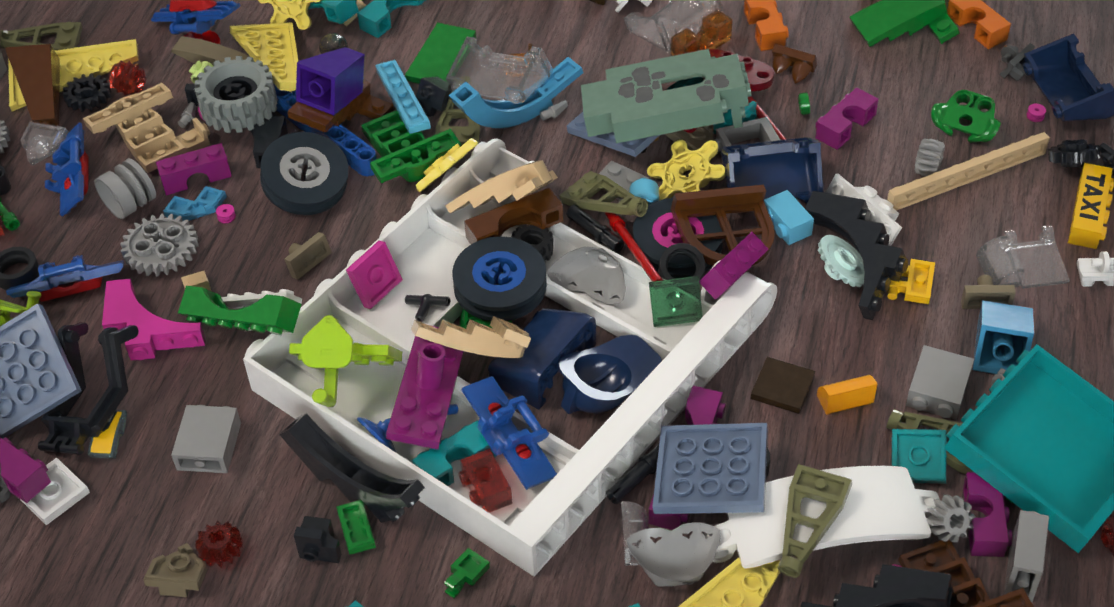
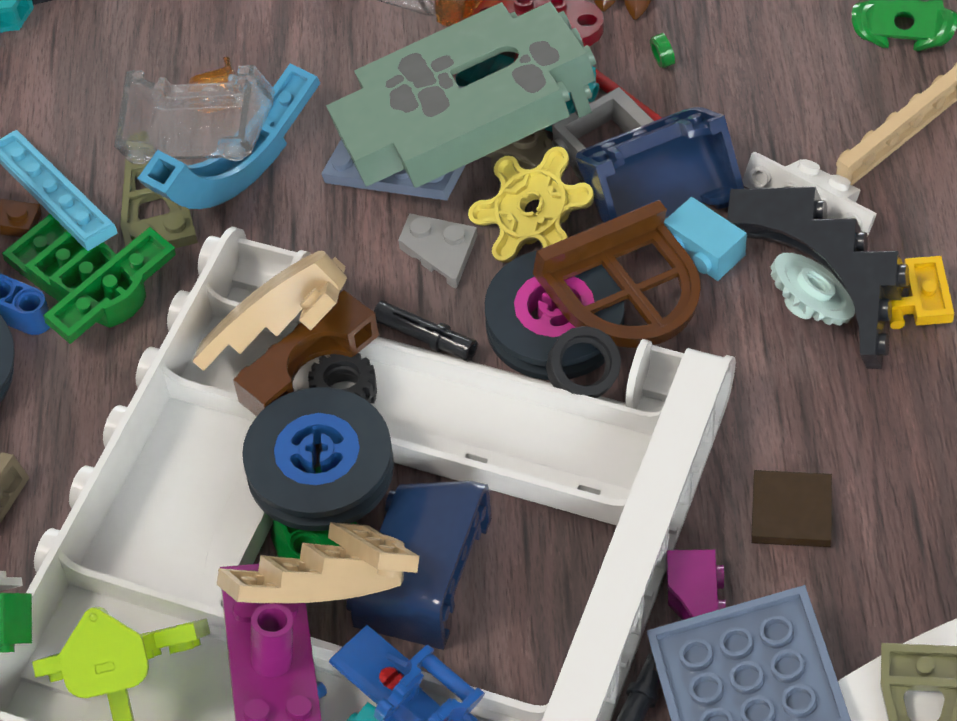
camera: 15 degrees left, 5 degrees up
dark pink plate [346,241,403,309] -> none
green tile [405,22,476,84] -> none
black piece [405,294,451,322] -> none
black brick [416,76,453,117] -> none
light yellow plate [416,138,478,192] -> none
light grey bar [540,100,568,121] -> none
light grey piece [547,246,626,305] -> none
olive plate [559,171,648,217] -> none
dark blue piece [559,335,662,414] -> none
red bar [605,212,663,287] -> none
medium azure head [629,178,660,205] -> none
clear green tile [649,276,702,327] -> none
magenta arch [699,232,769,300] -> none
magenta arch [815,87,878,150] -> none
light orange brick [817,375,877,415] -> none
light grey gear [915,138,945,177] -> none

